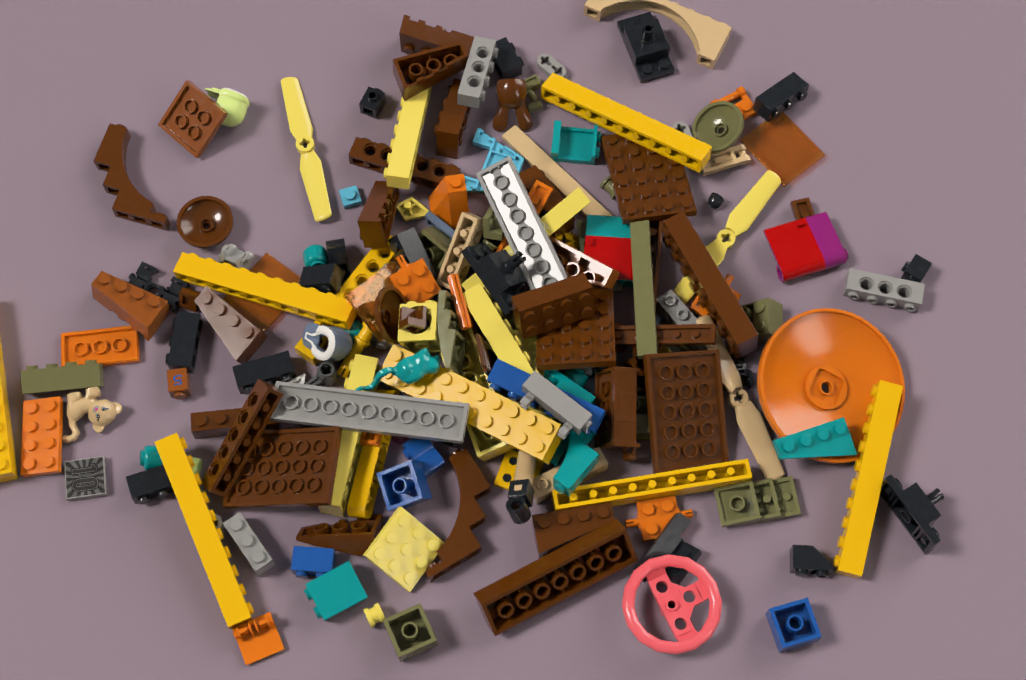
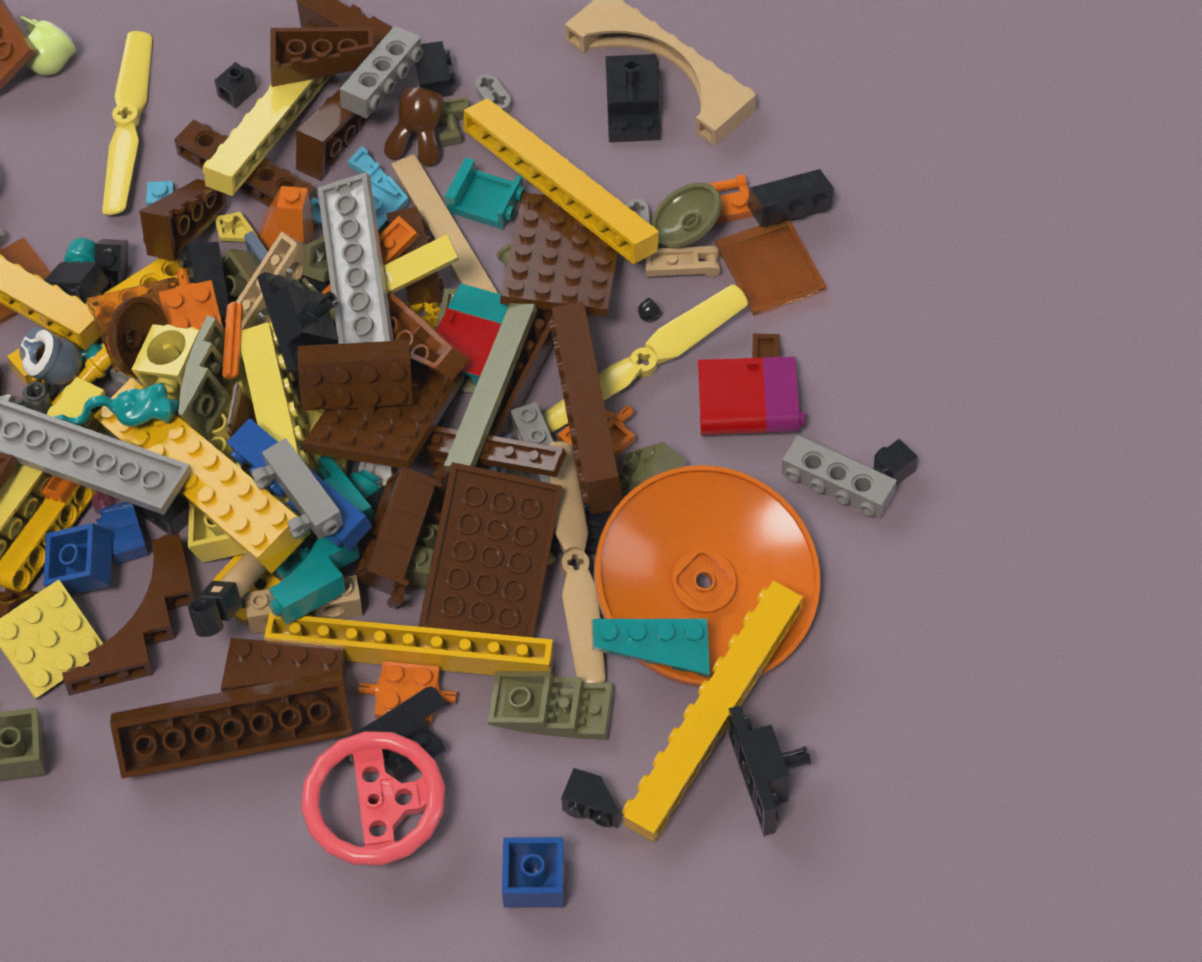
camera: 20 degrees right, 10 degrees down
reddish brown panel [399,305,427,333] -> none

